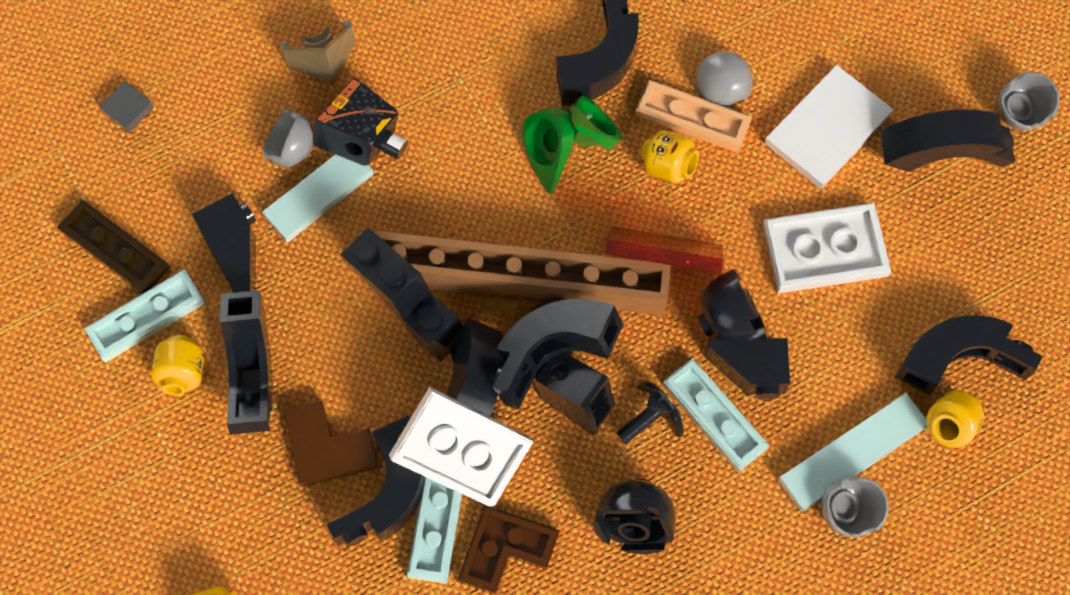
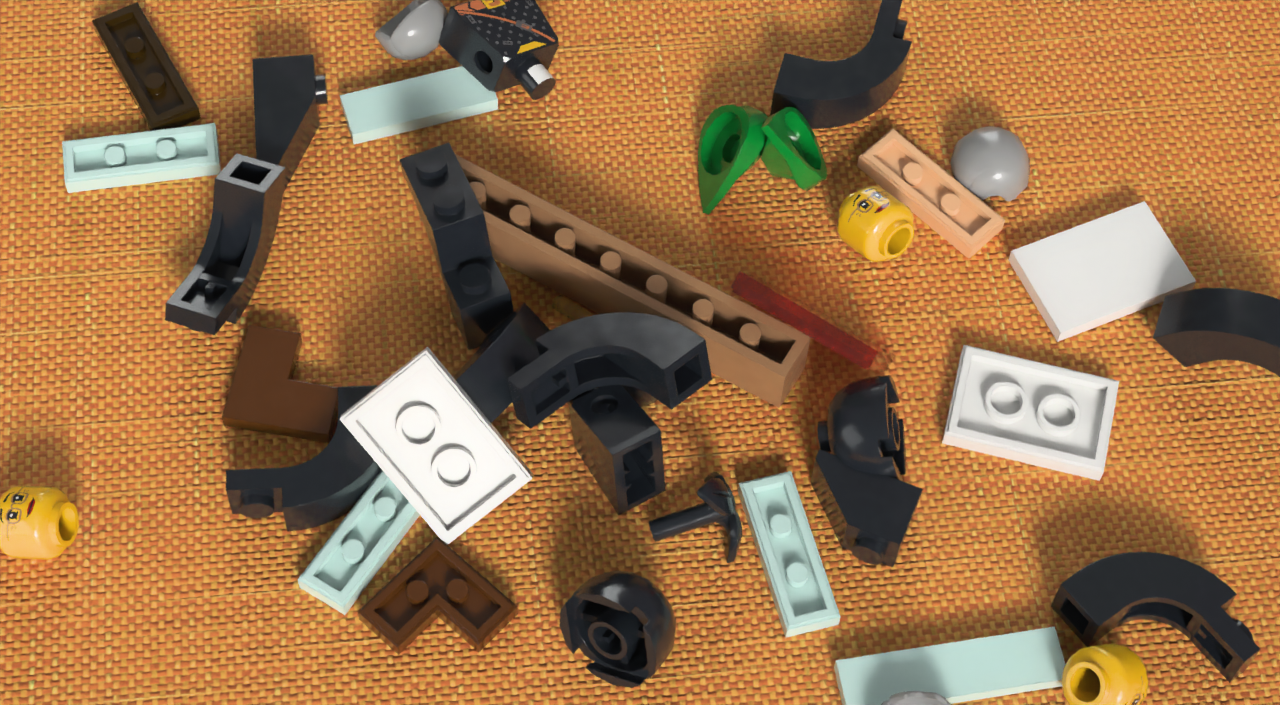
camera: 20 degrees right, 10 degrees down
yellow head [151,335,205,396] -> none

